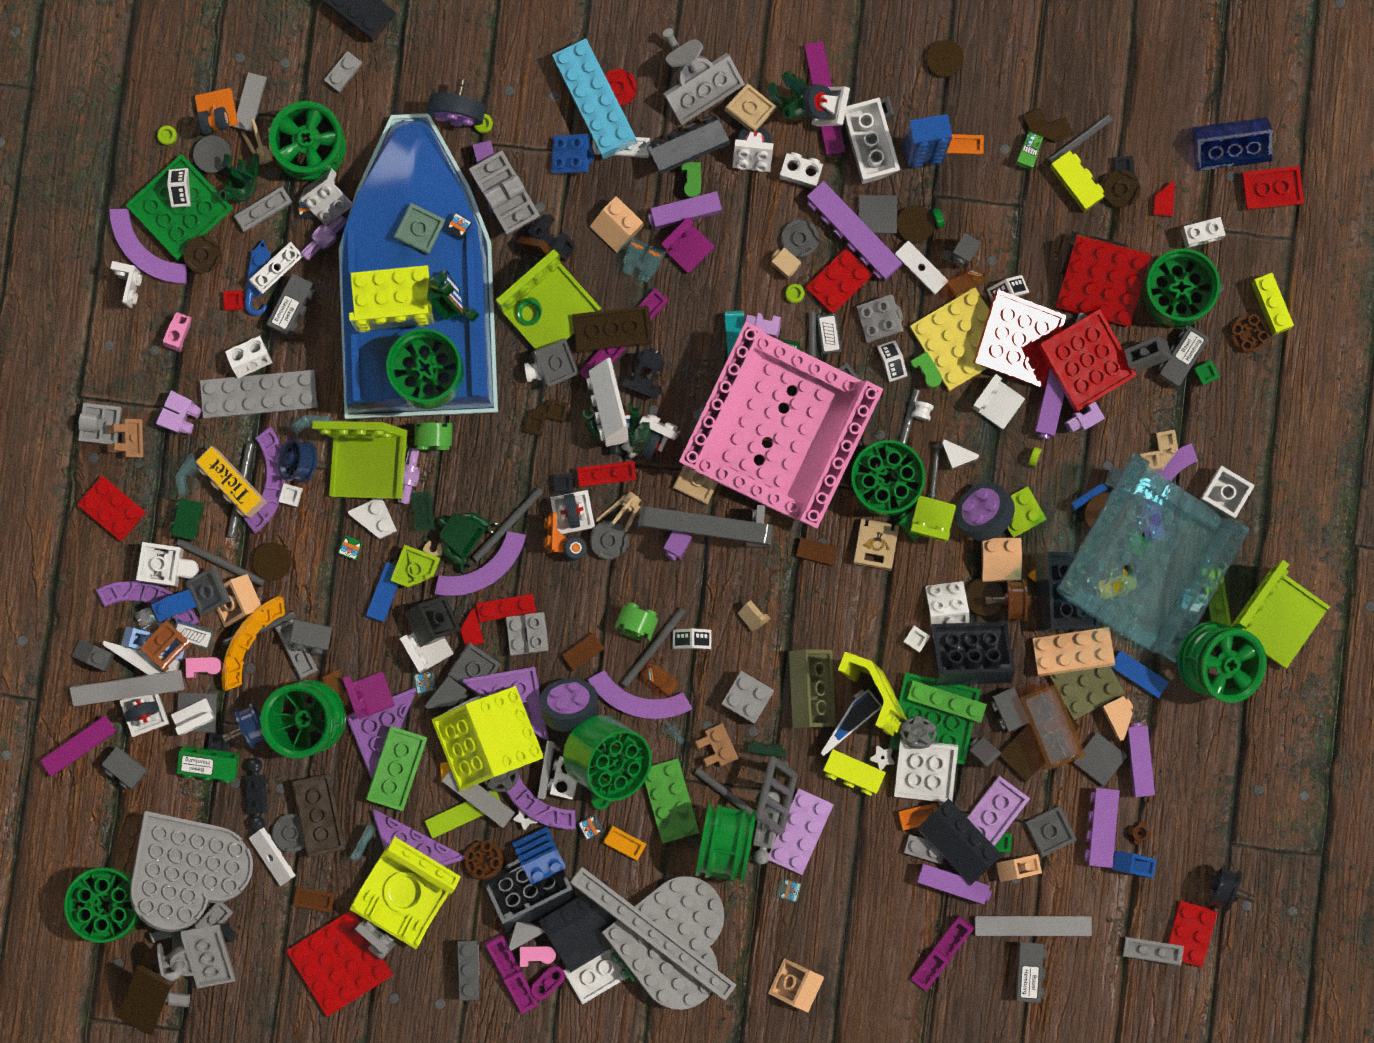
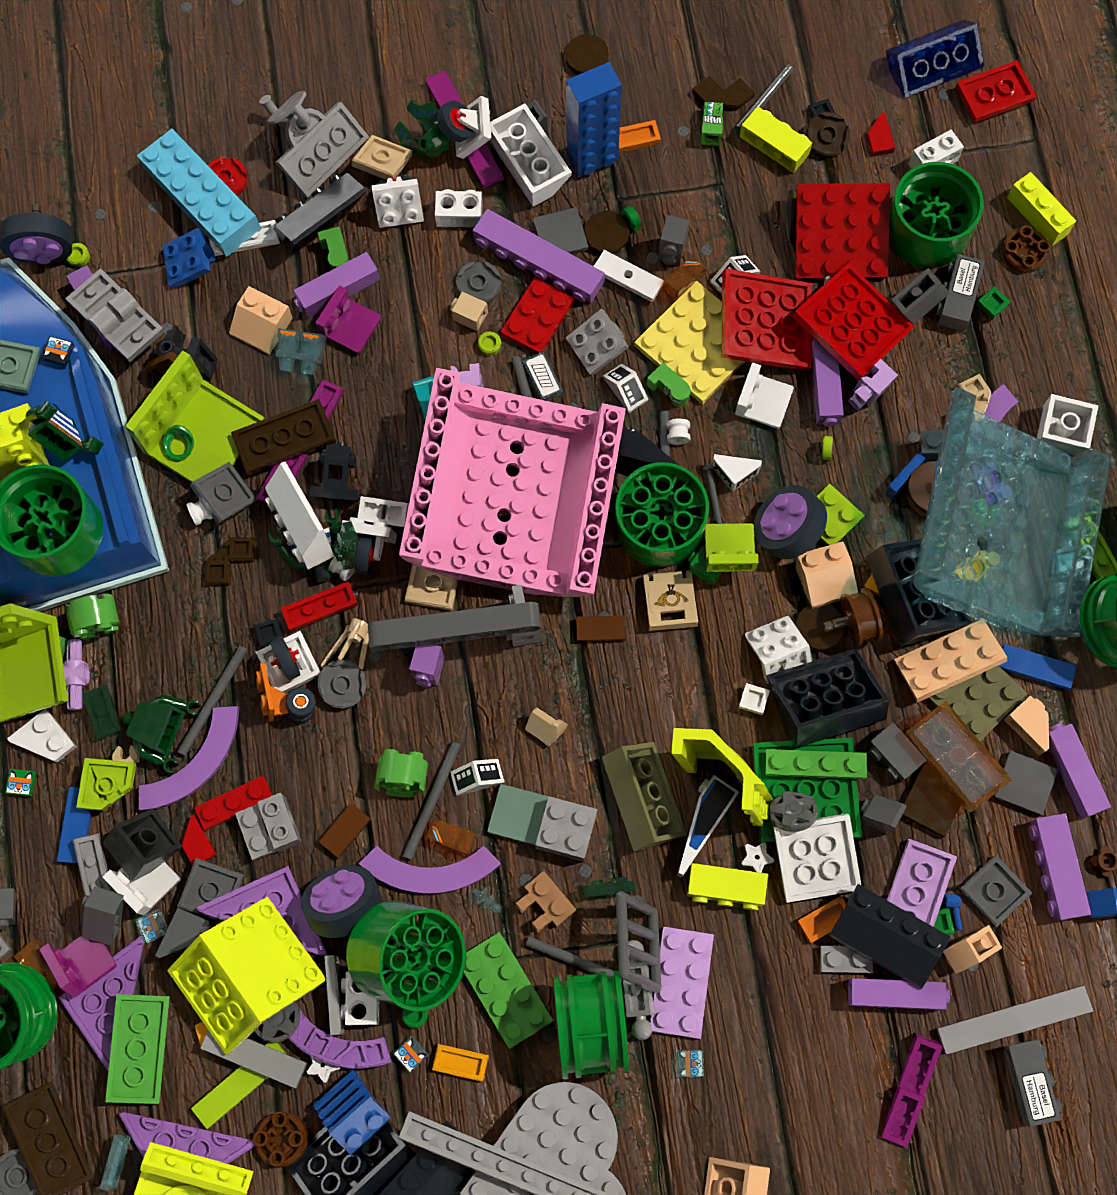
camera: 15 degrees left, 10 degrees down
none -> light grey tile [73,833,113,895]
none -> dark grey brick [80,886,124,946]
none -> white brick [358,496,409,527]
none -> sand green tile [487,784,549,846]
none -> black slope [616,427,680,468]
none -> blue hand [944,894,963,930]

